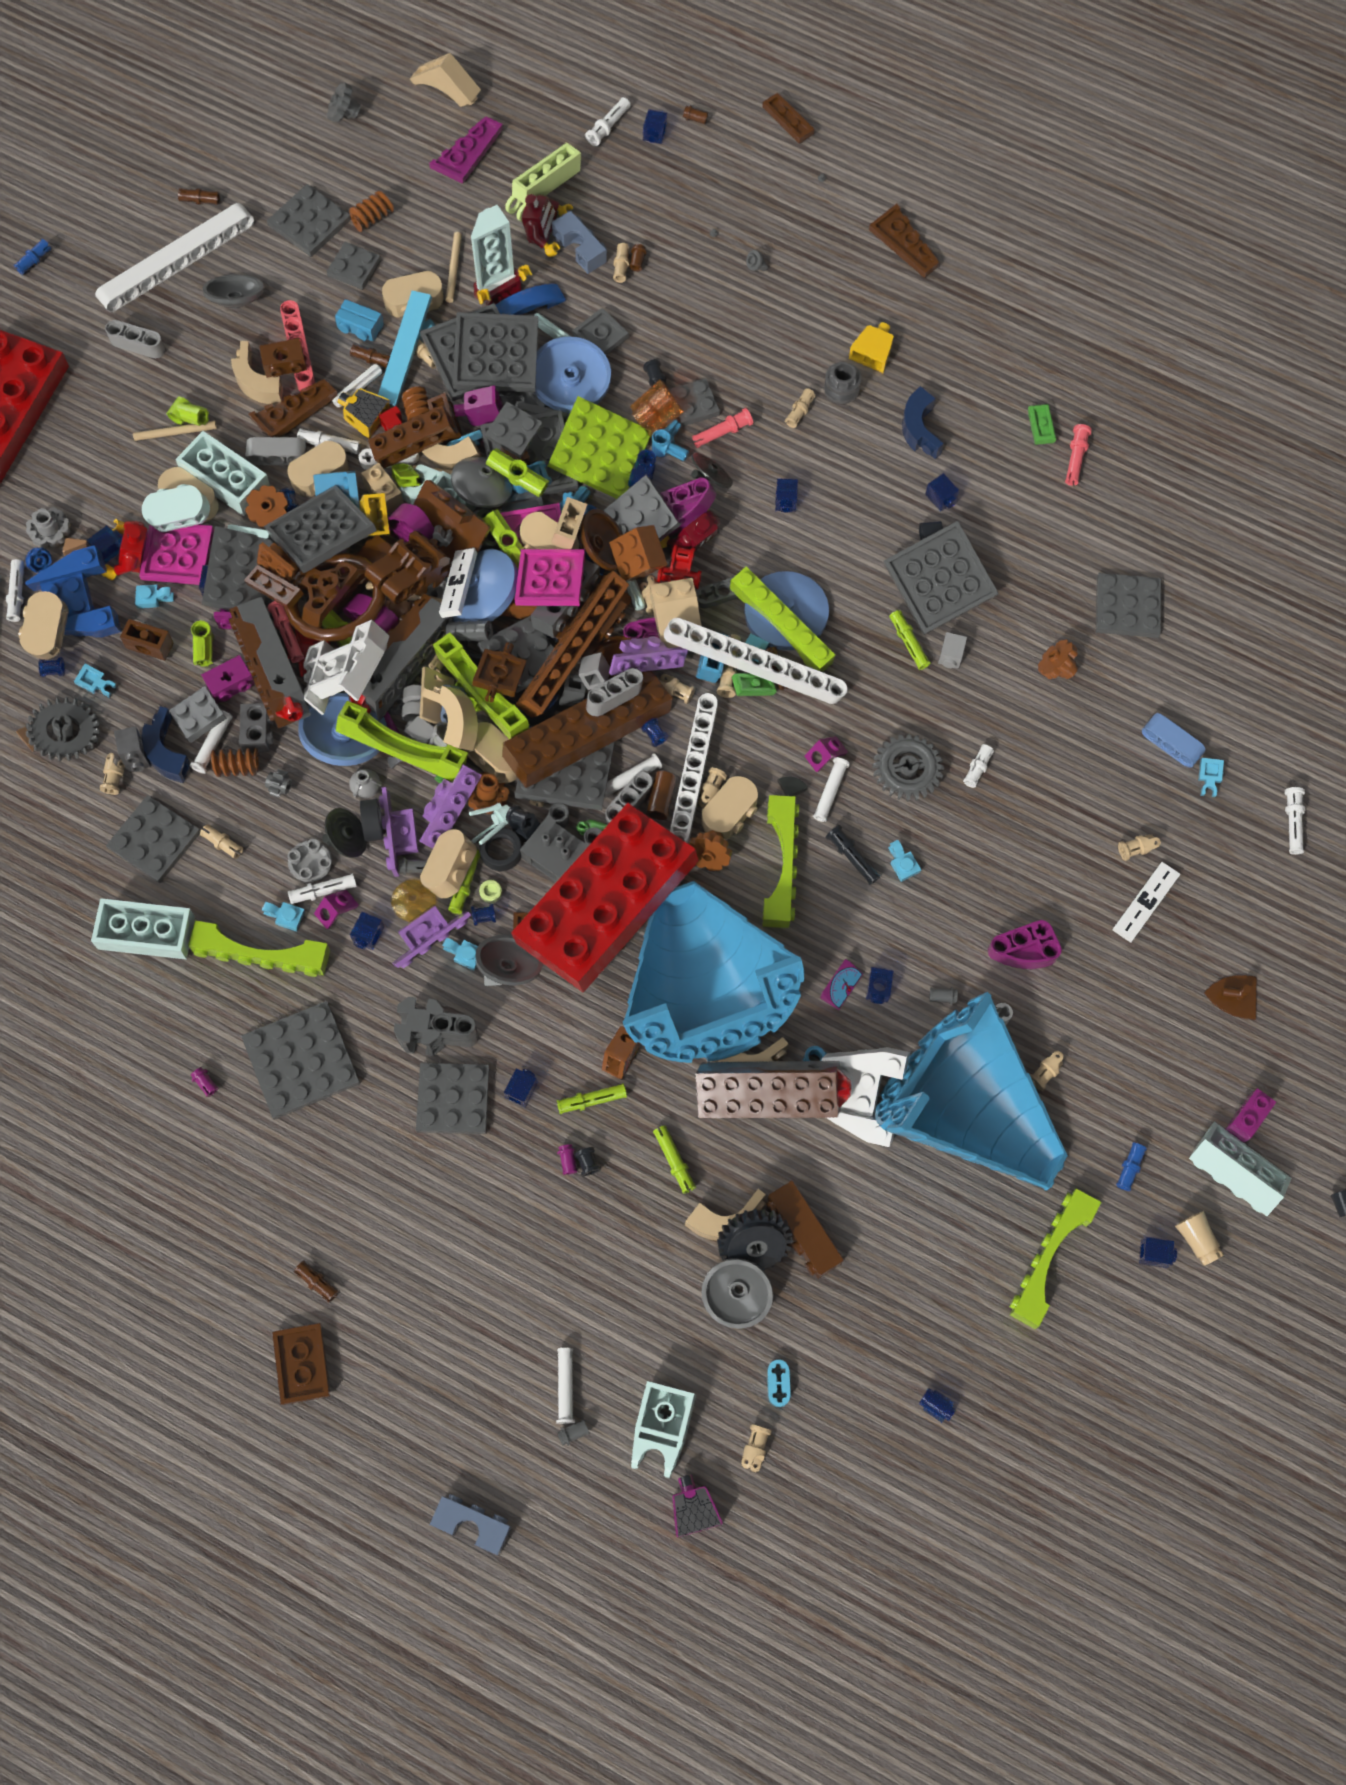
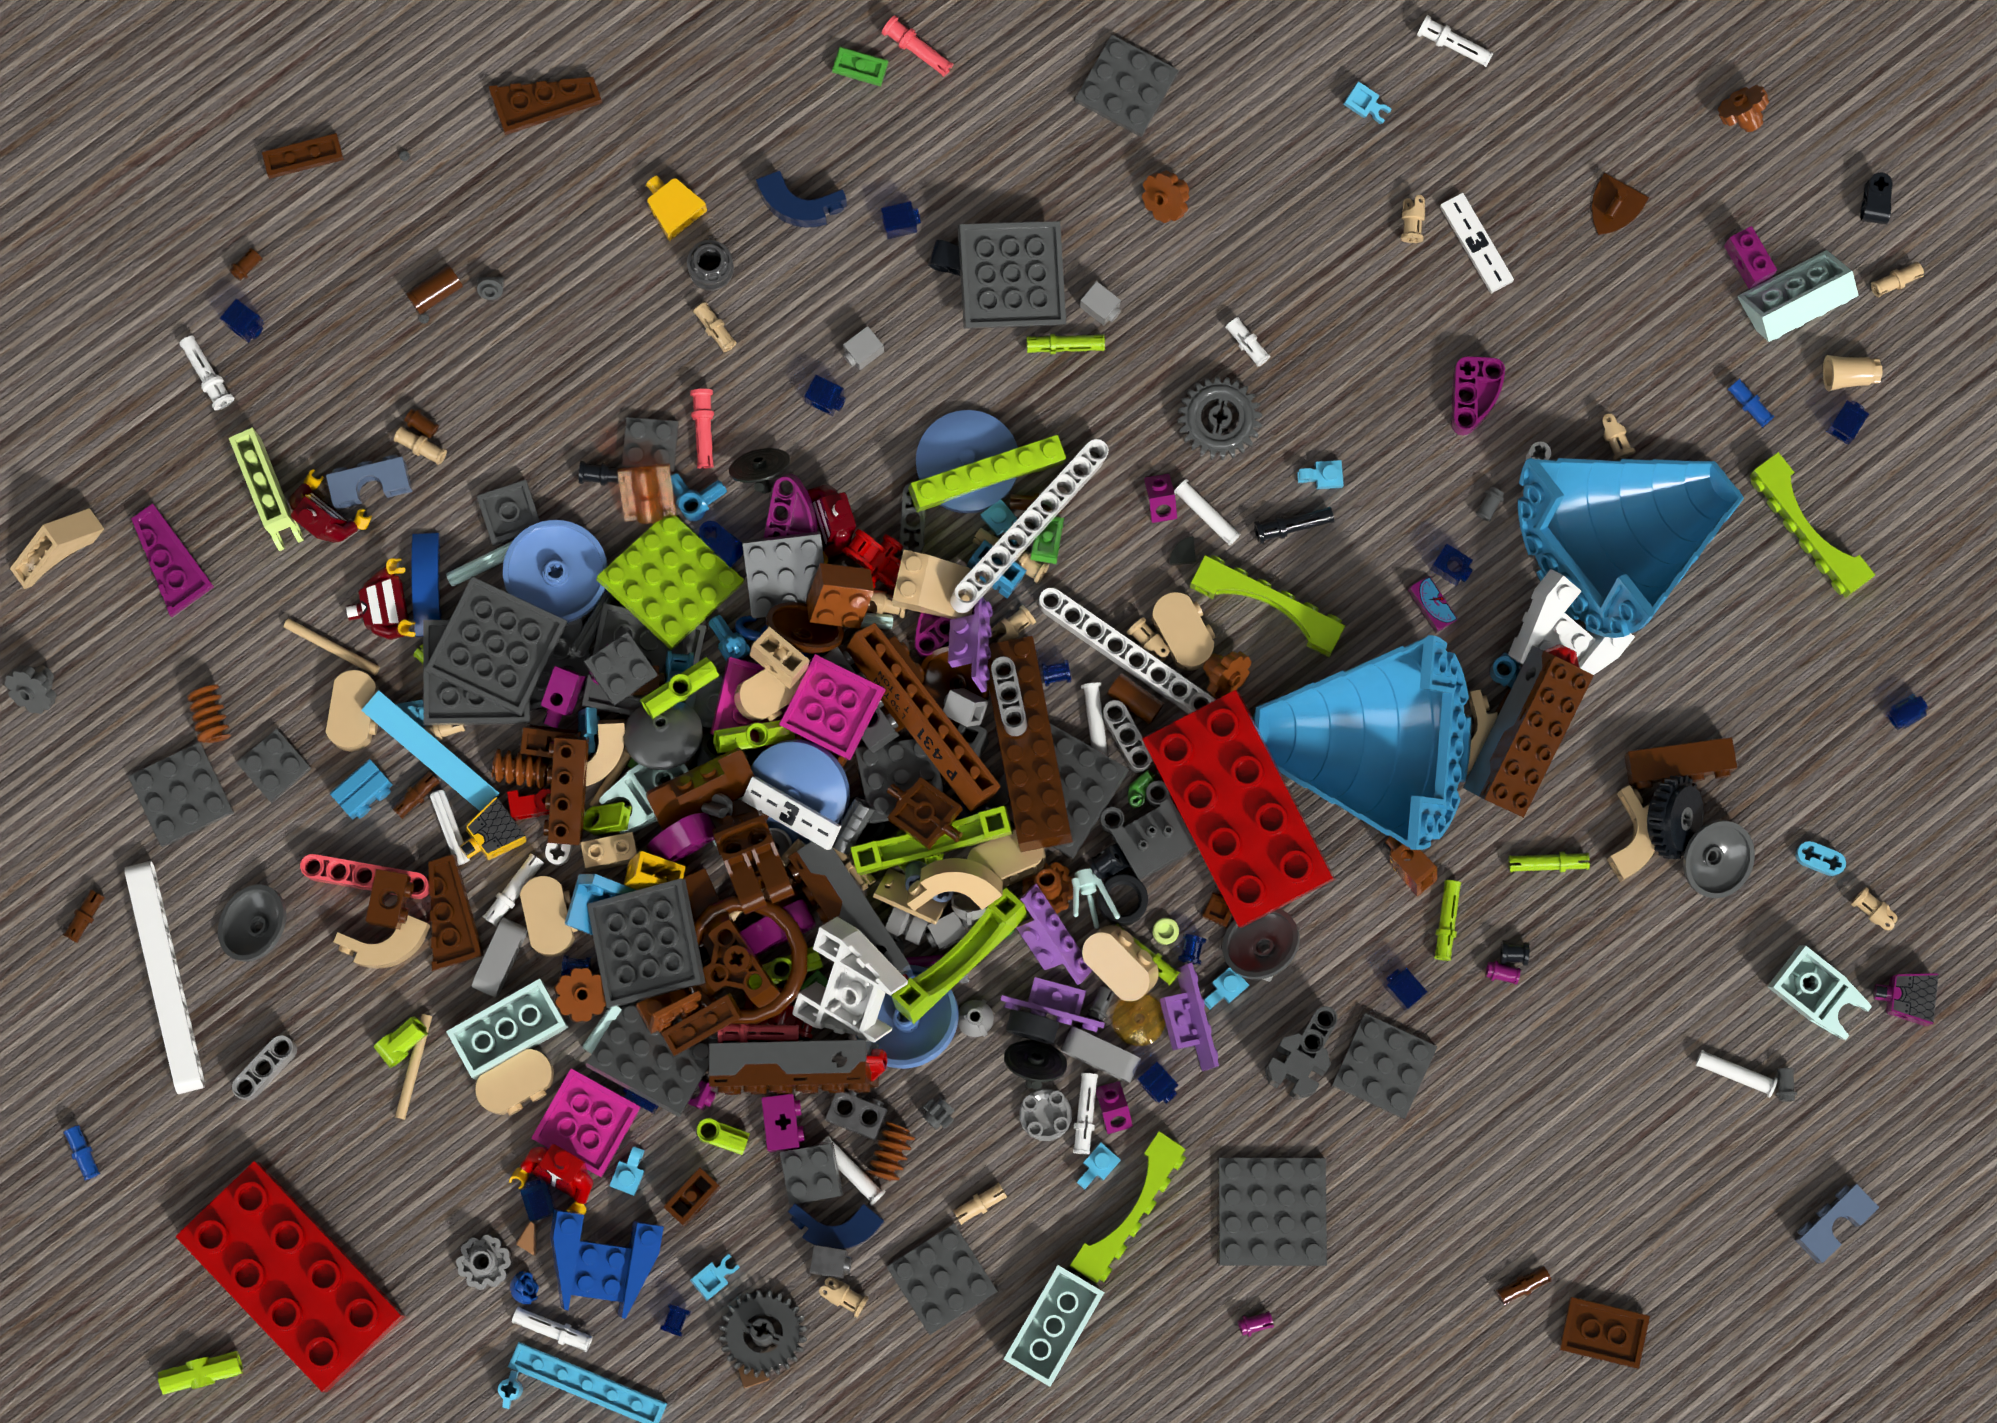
camera: 65 degrees left, 10 degrees up
tan brick [19,591,69,659] -> none
light aqua brick [142,484,210,532] -> none
light aqua slope [471,205,514,290] -> none
medium blue beam [1142,713,1206,768] -> none
none -> reddish brown pin [406,265,463,315]
none -> light grey brick [843,326,884,370]
none -> light grey beam [1060,1026,1141,1083]
none -> tan pin [1871,261,1924,297]

